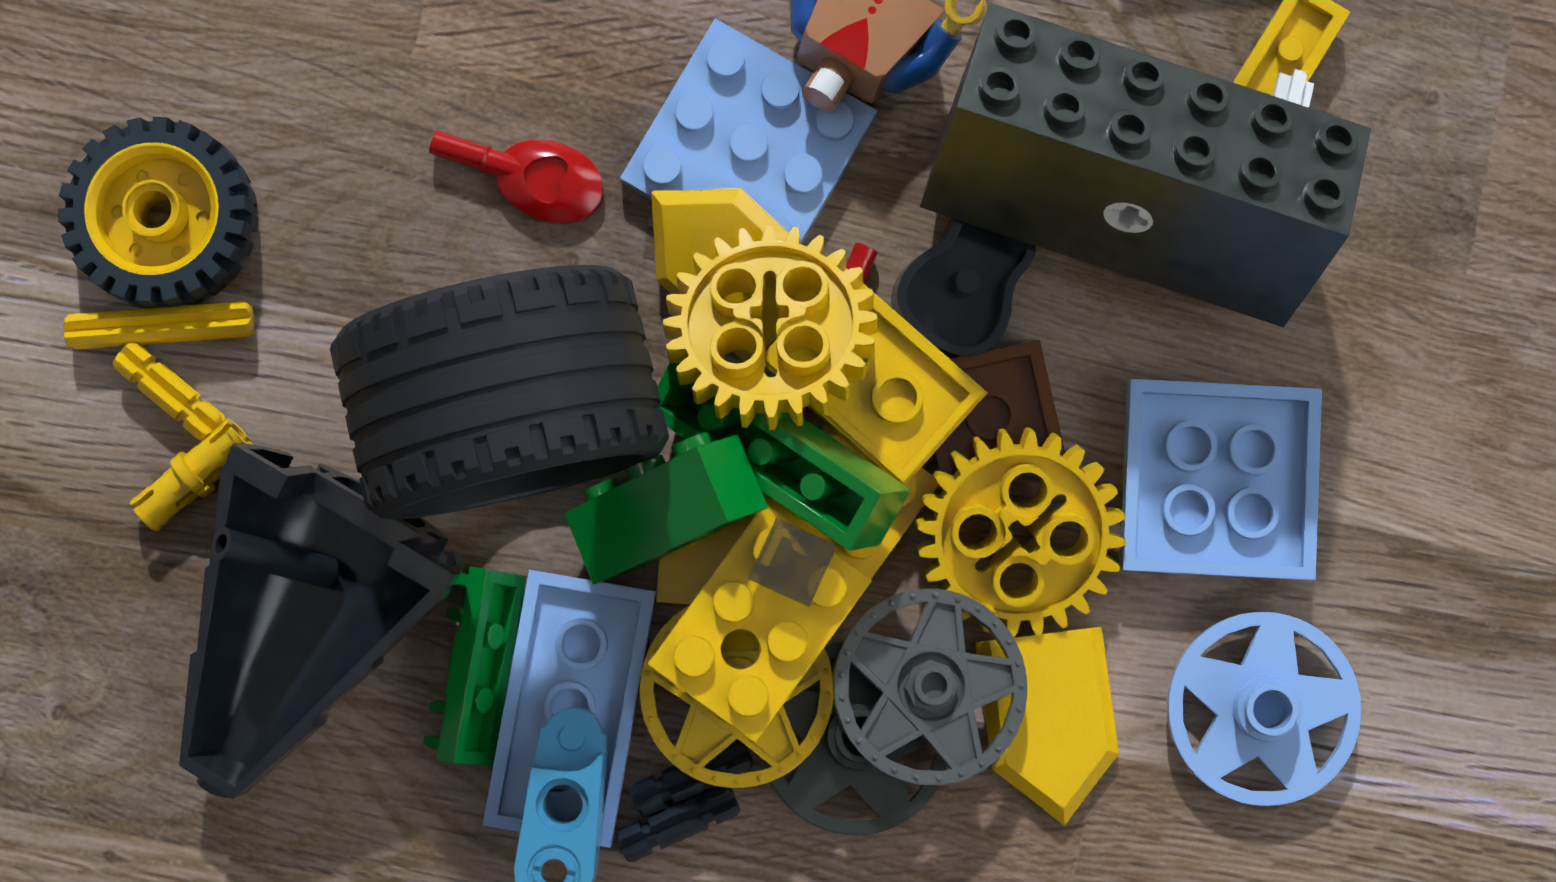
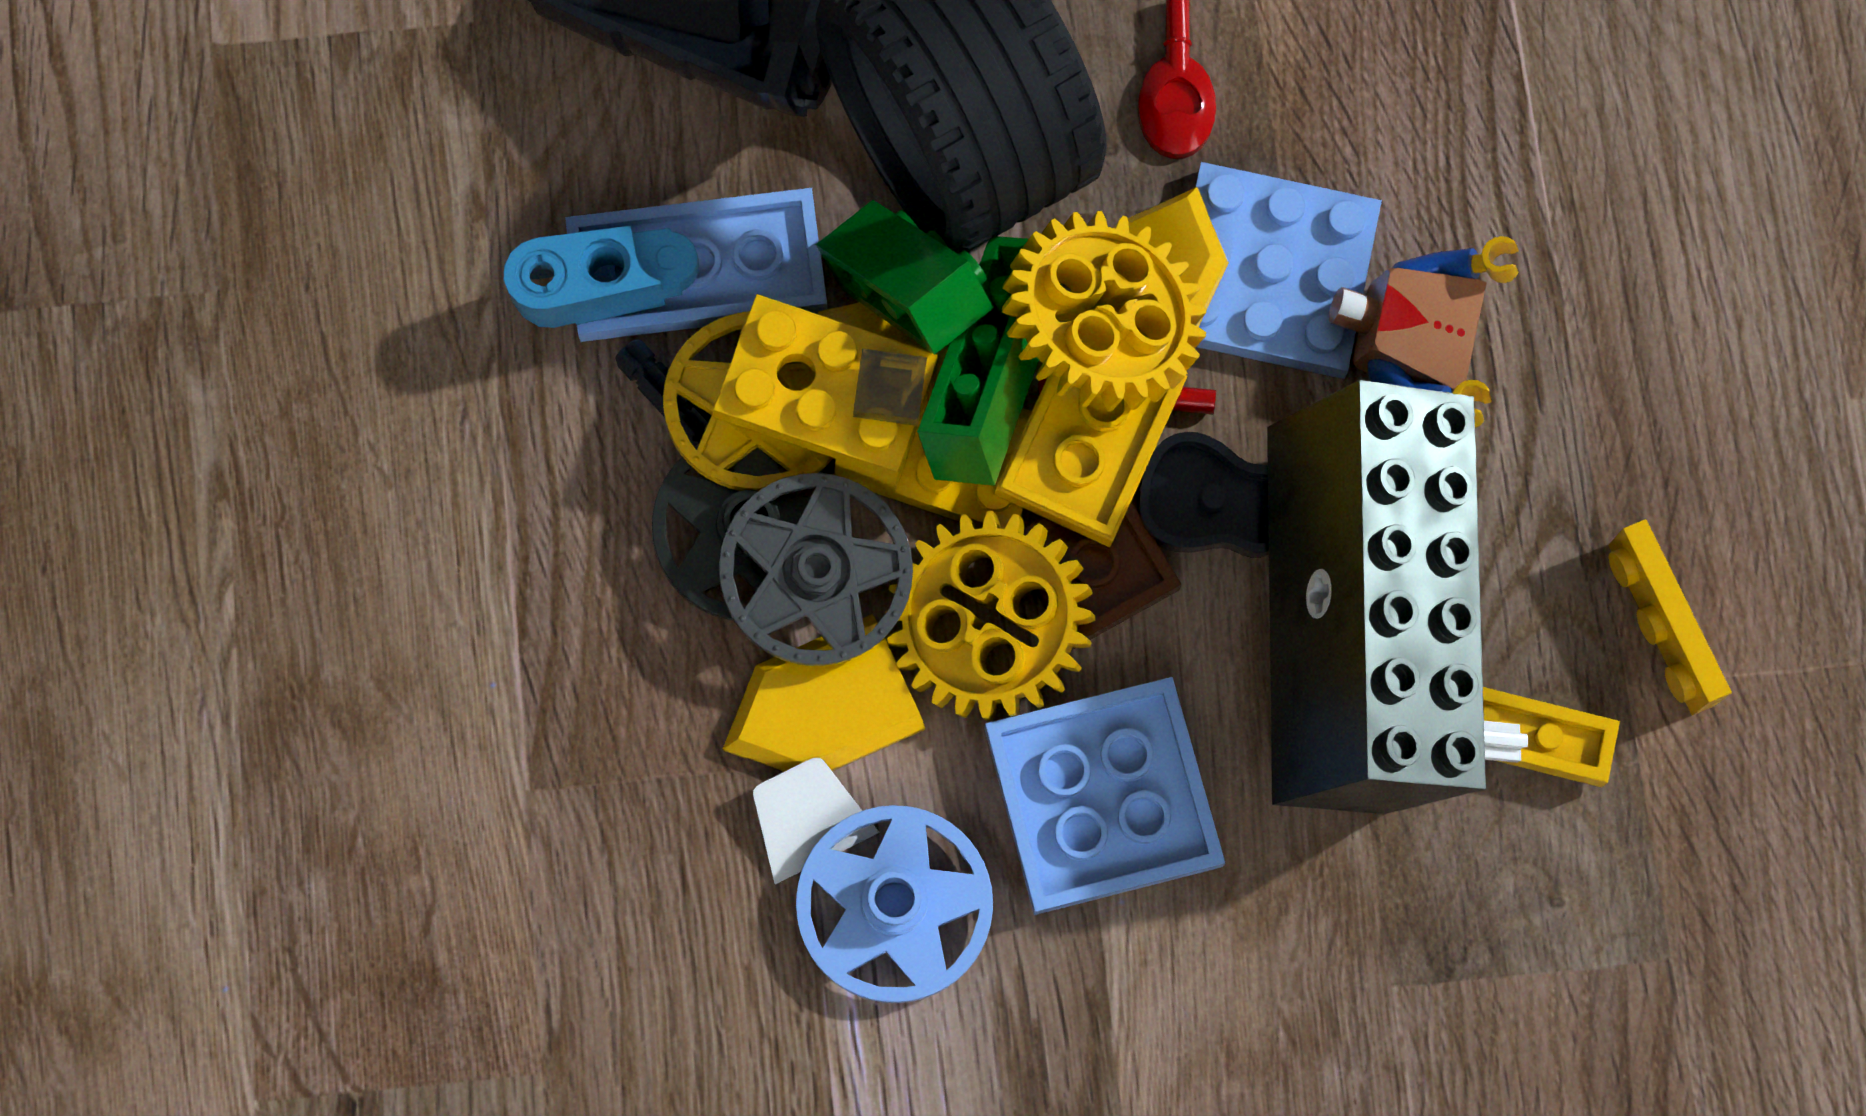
camera: 70 degrees right, 10 degrees down
green plate [423,567,527,766] -> none
black axle [616,786,740,862] -> none
none -> white sticker [753,758,879,884]

